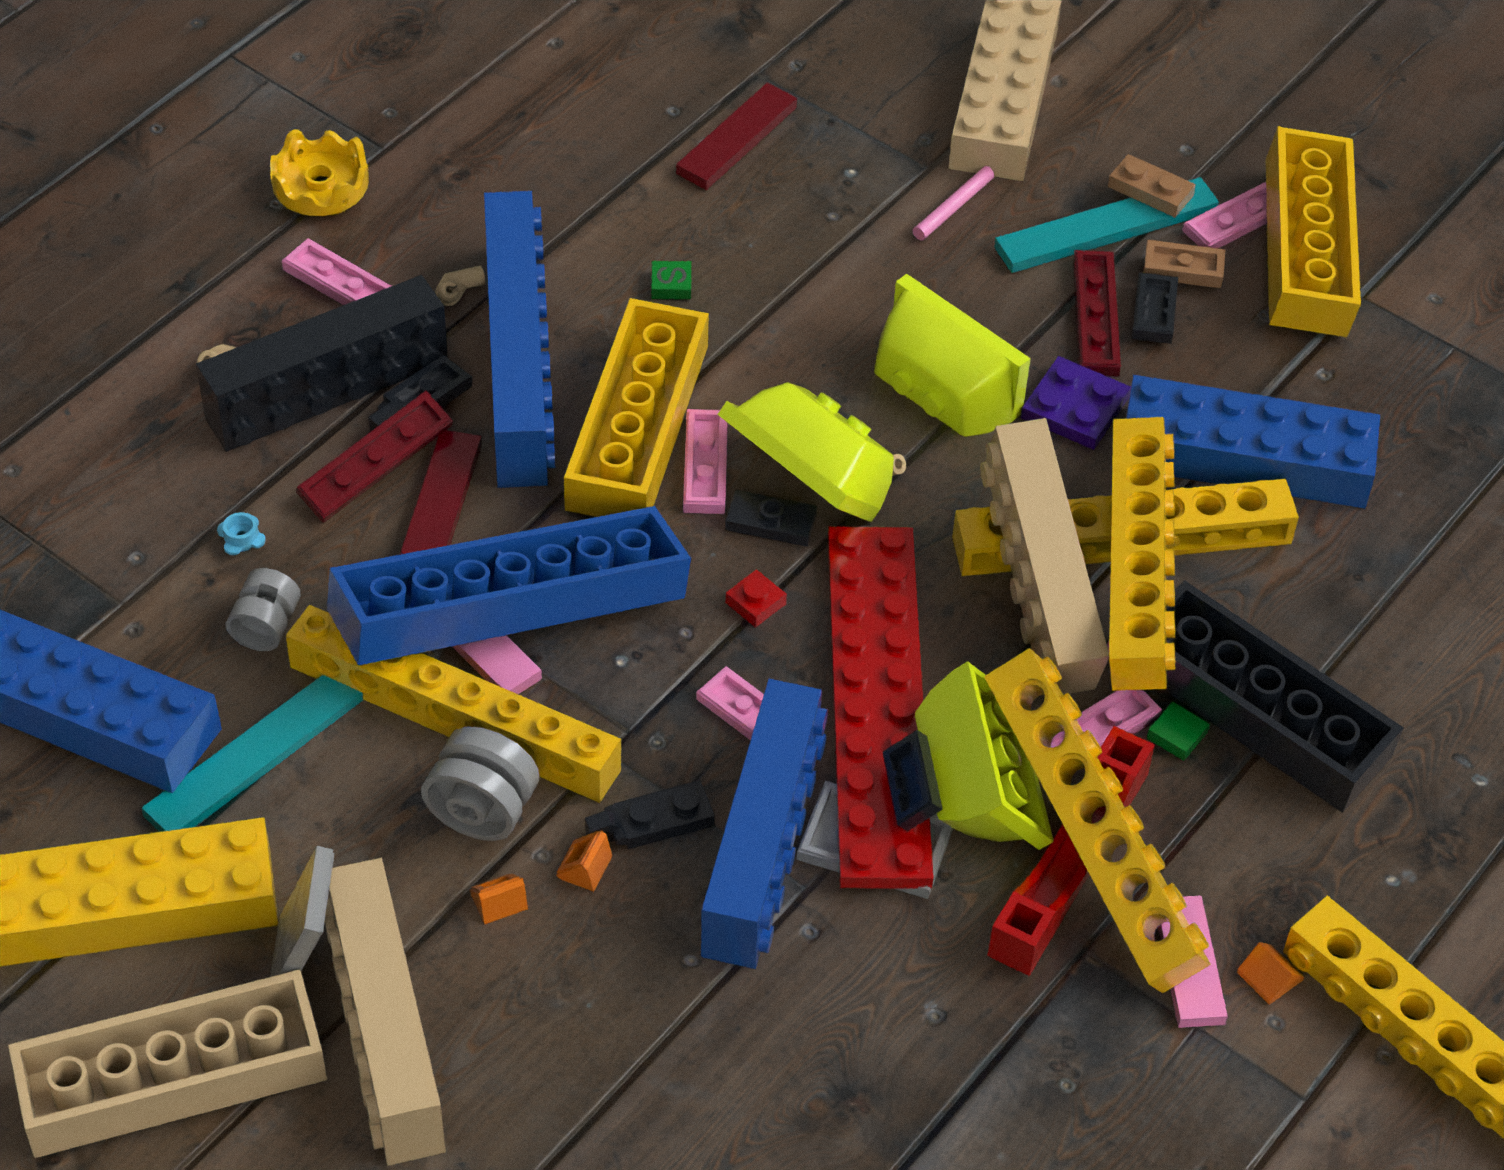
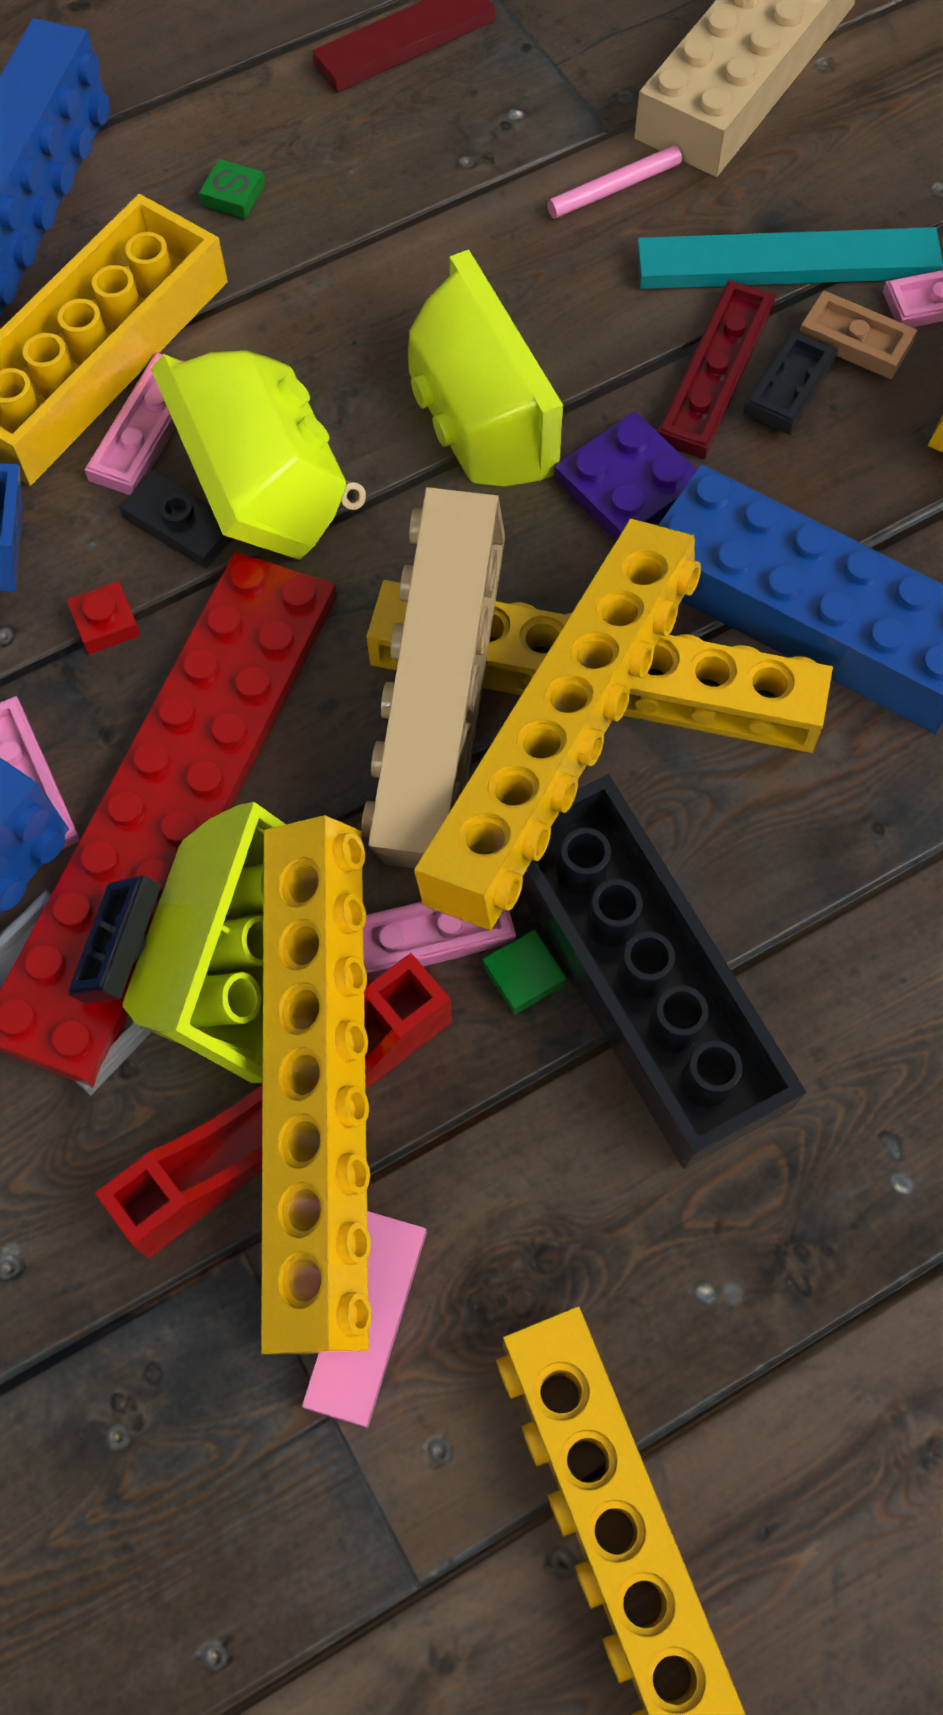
camera: 25 degrees right, 15 degrees up
medium nougat plate [1108,154,1196,217] -> none
orange slope [1237,942,1304,1005] -> none

